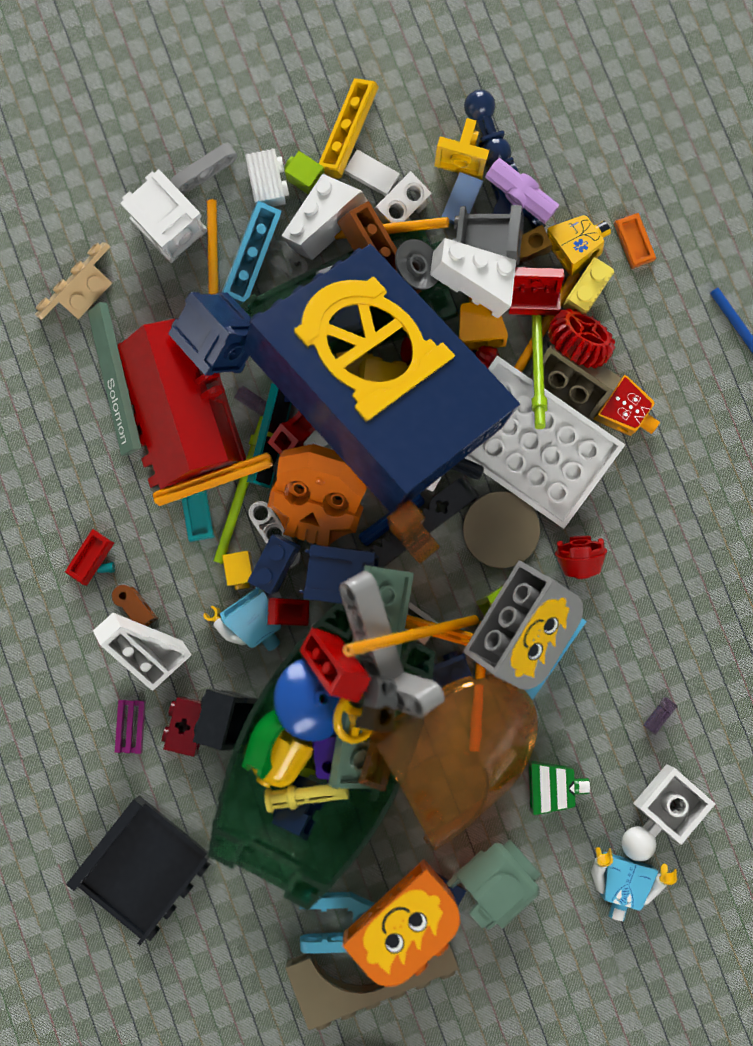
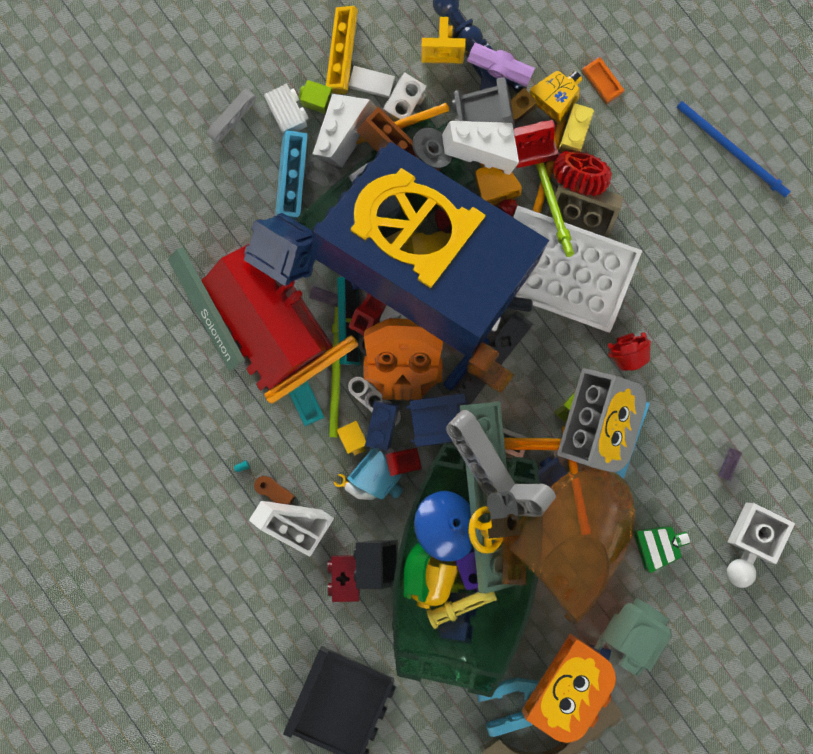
camera: 10 degrees left, 0 degrees up
tan bracket [35,242,112,320] -> none
red tile [65,529,115,586] -> none
magenta tile [114,699,146,754] -> none
white container [121,169,207,264] -> none
light orange piece [207,199,218,294] -> none
red brick [299,627,371,703] -> none
light orange piece [344,615,479,656] -> none
light blue tile [441,172,483,224] -> none
dark tan tile [463,491,540,568] -> none
torso [591,847,677,921] -> none
torso [594,375,660,436] -> none

